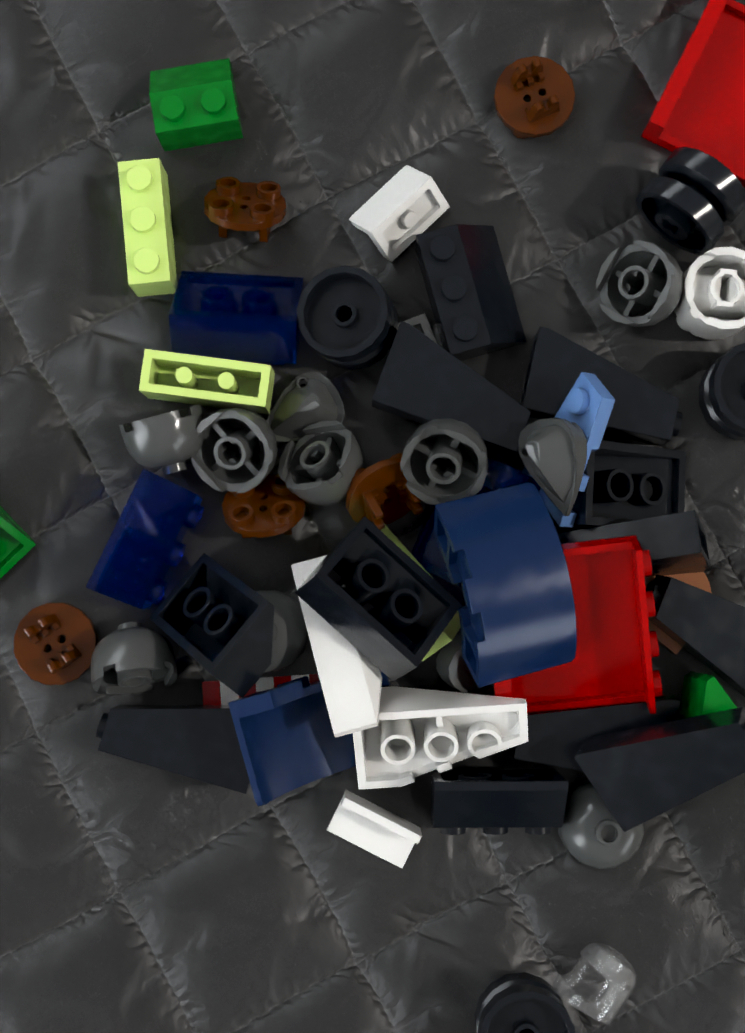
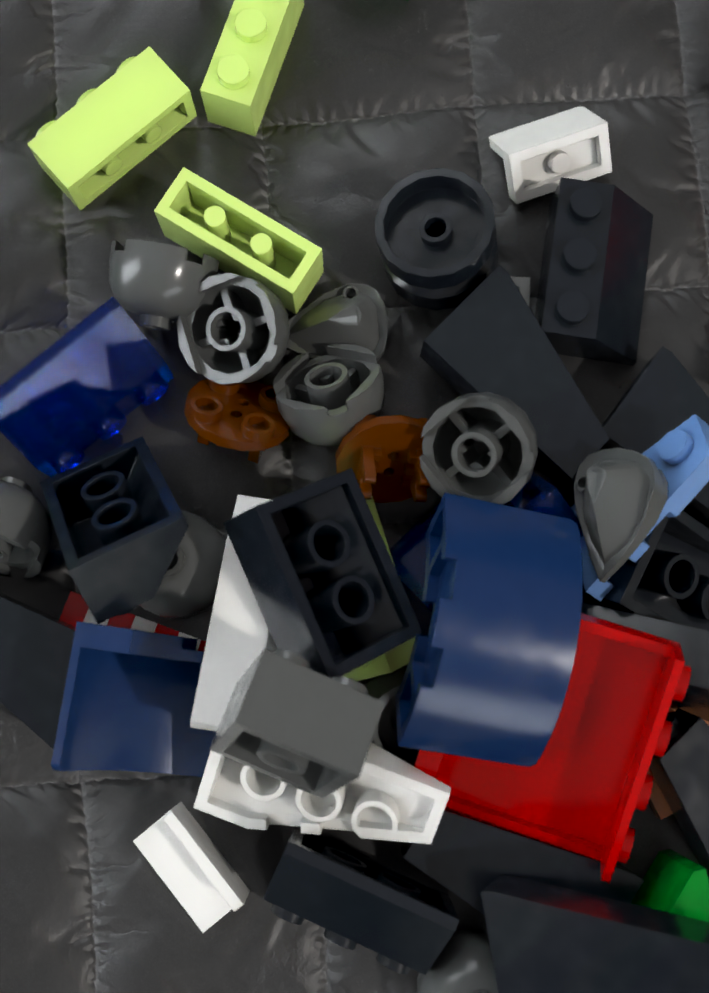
camera: 20 degrees right, 5 degrees down
clear blue slope [169,271,303,365] -> none
reddish brown plate [204,177,286,243] -> none
none -> yellowish green brick [27,46,197,211]
none -> dark grey brick [209,649,385,799]

